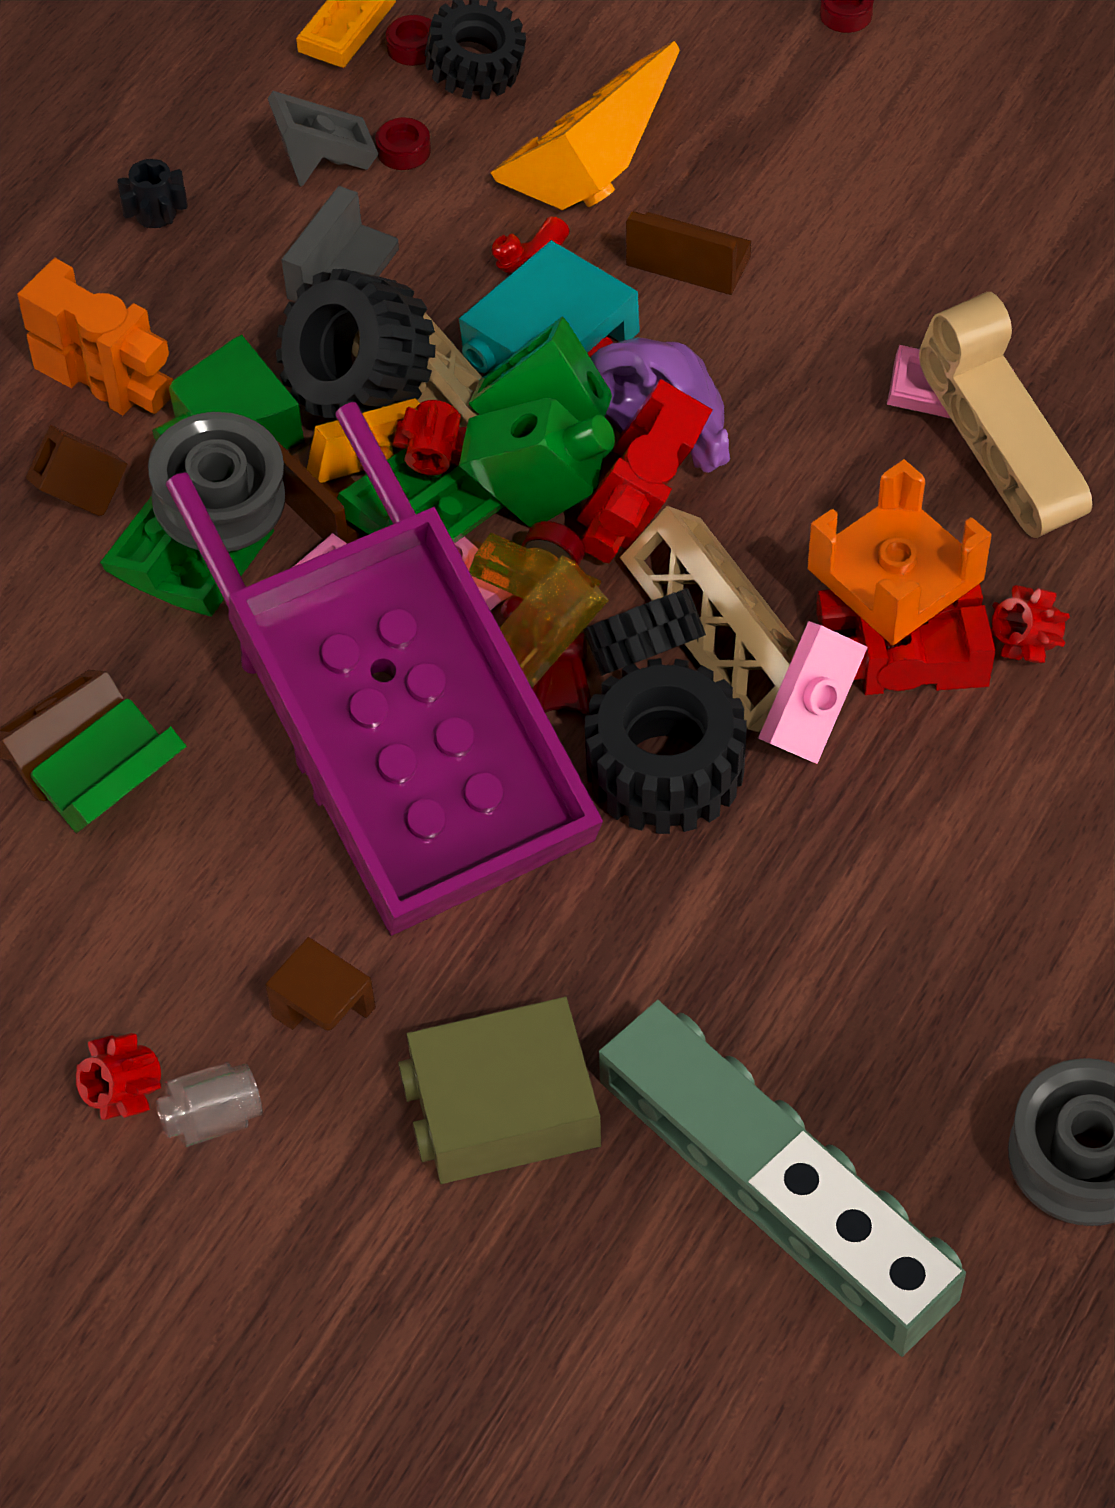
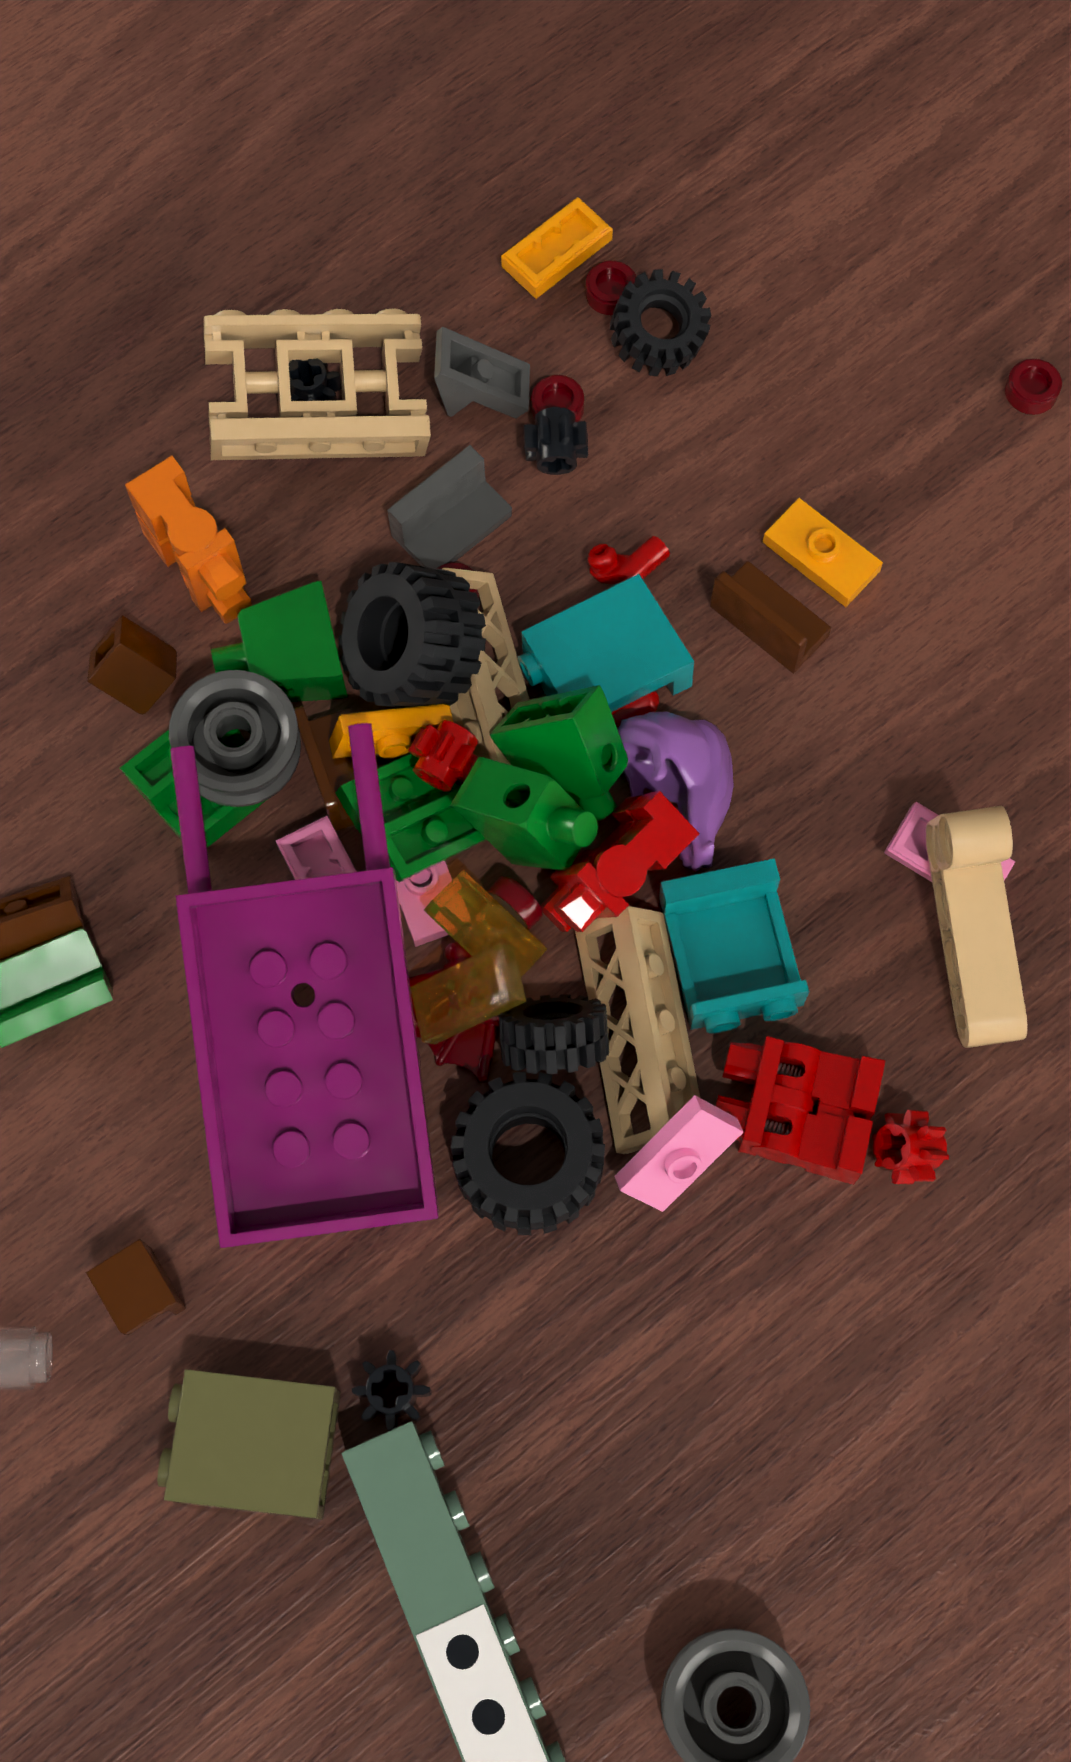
camera: 20 degrees right, 15 degrees up
light orange wedge [490,41,680,210] -> none
orange panel [808,459,992,646] -> none
none -> tan fence [204,309,431,460]
none -> black gear [352,1350,432,1431]
none -> black gear [523,407,588,475]
none -> teal panel [658,858,809,1033]
none -> light orange plate [762,498,883,608]

